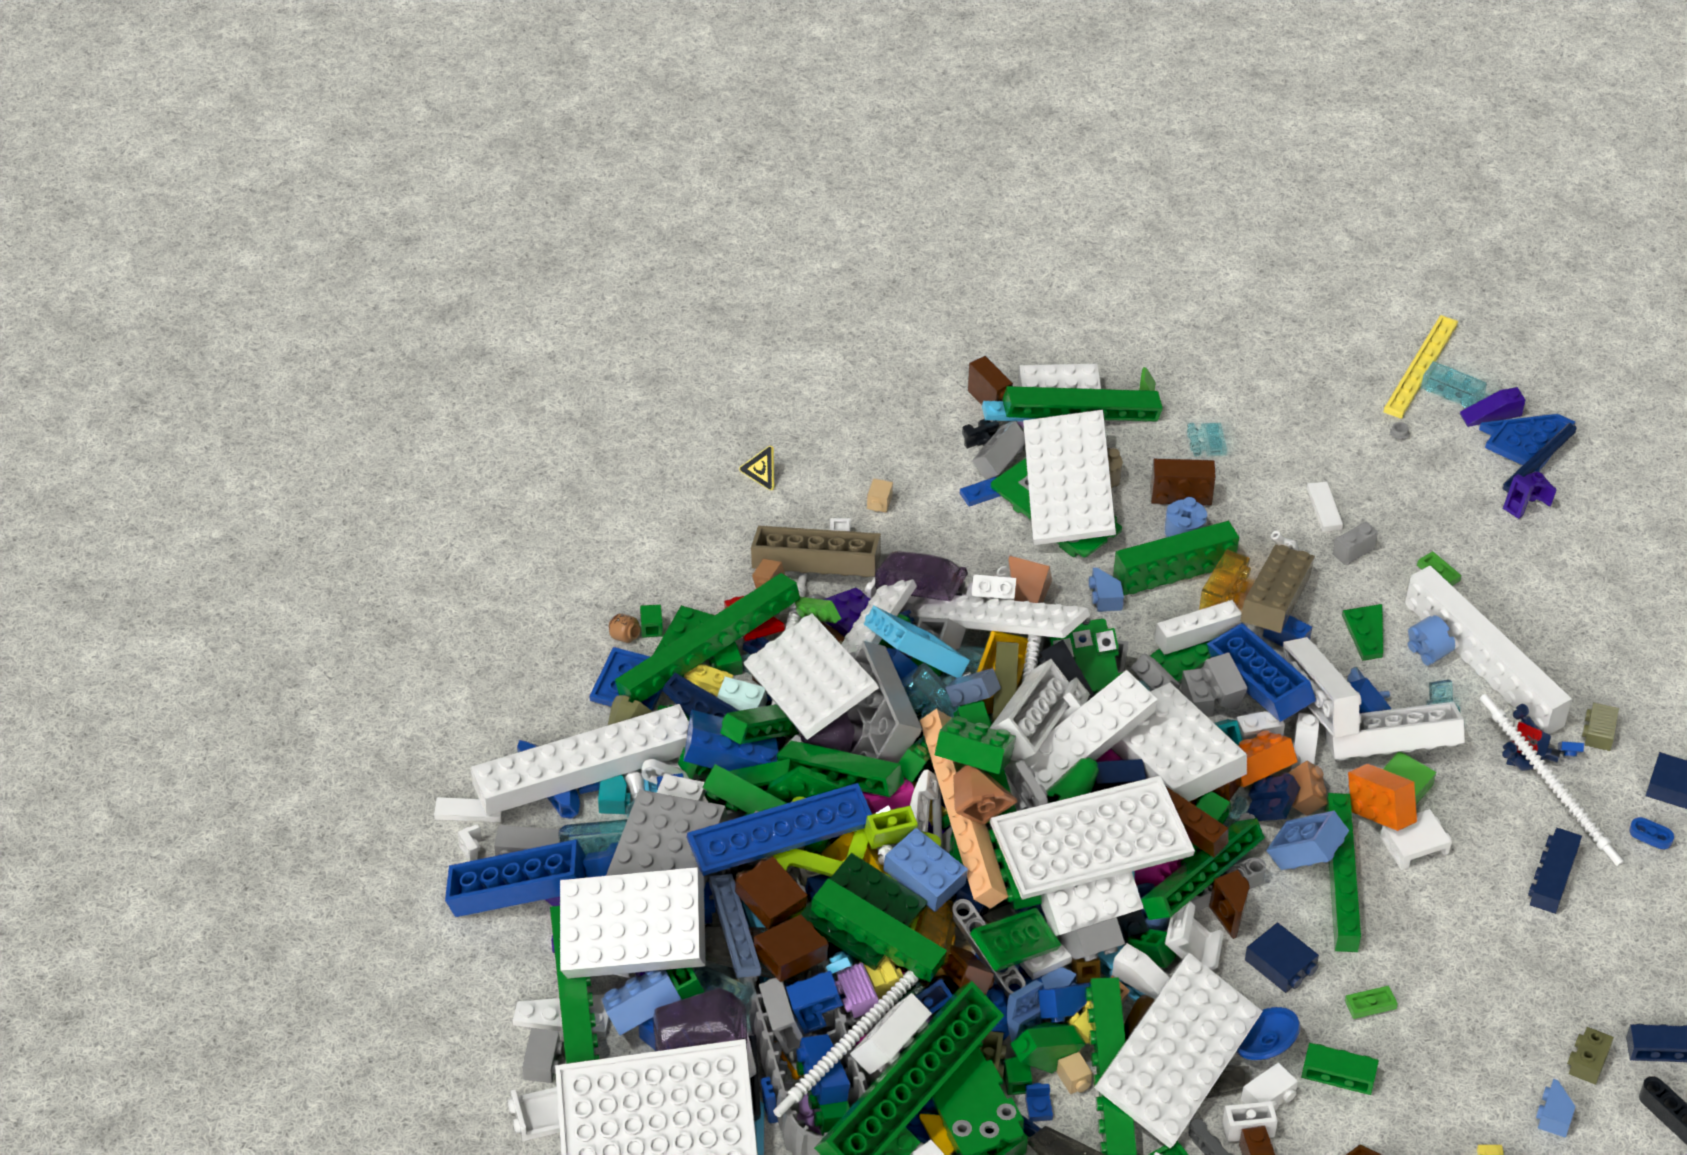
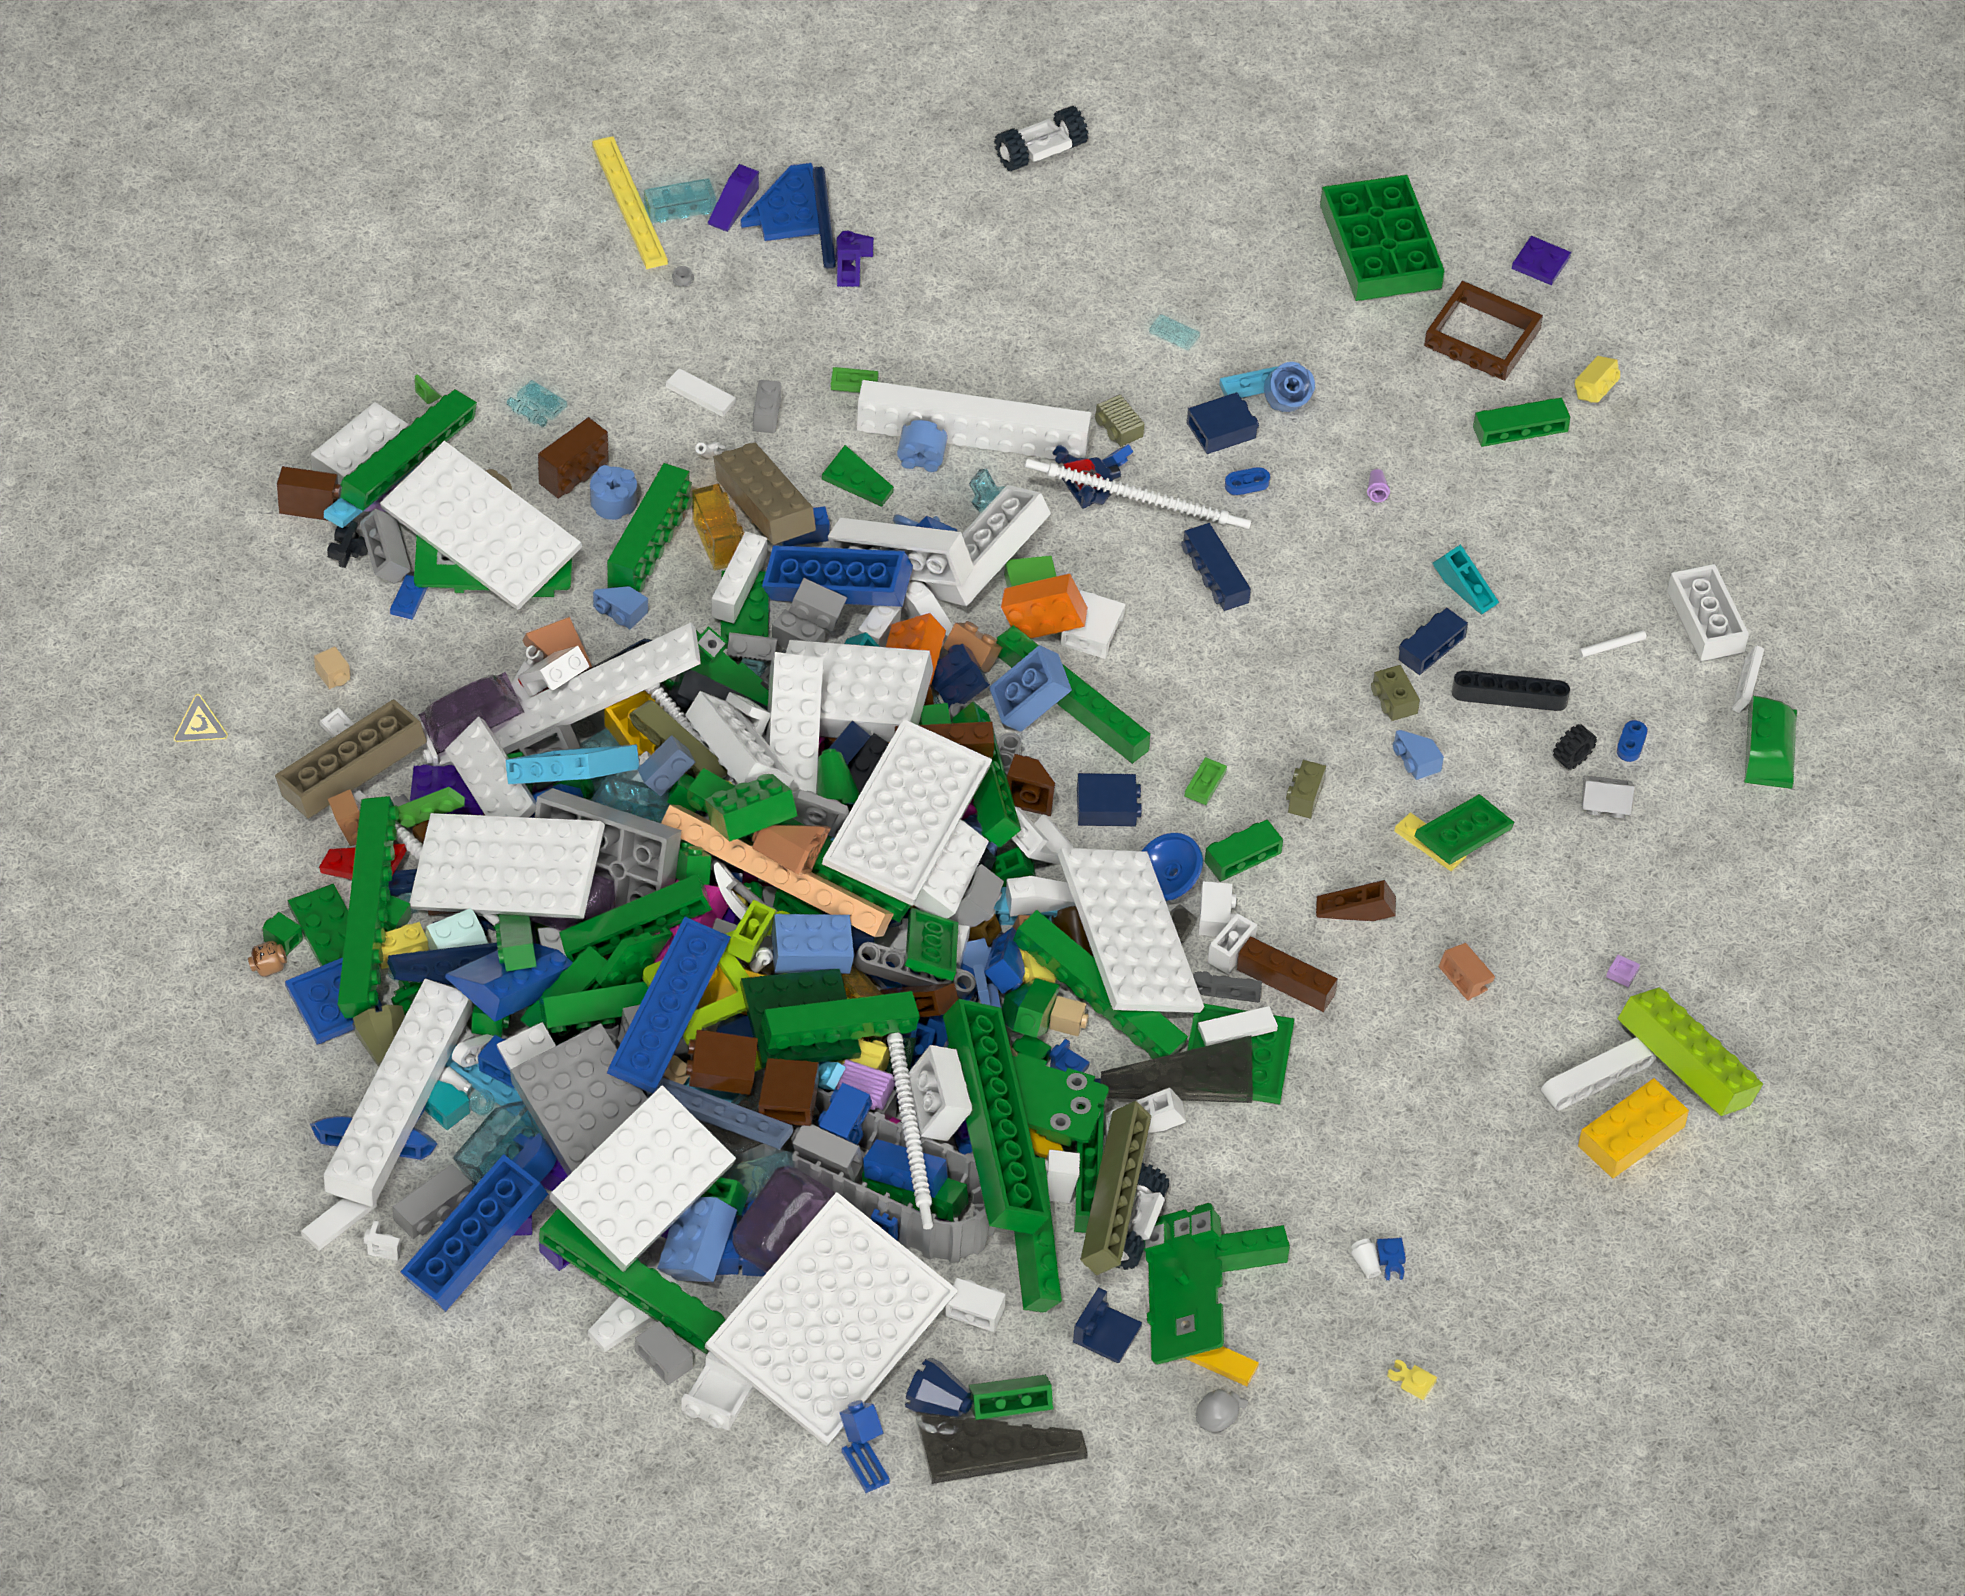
camera: 50 degrees left, 5 degrees up
none -> olive brick [1286,759,1326,819]

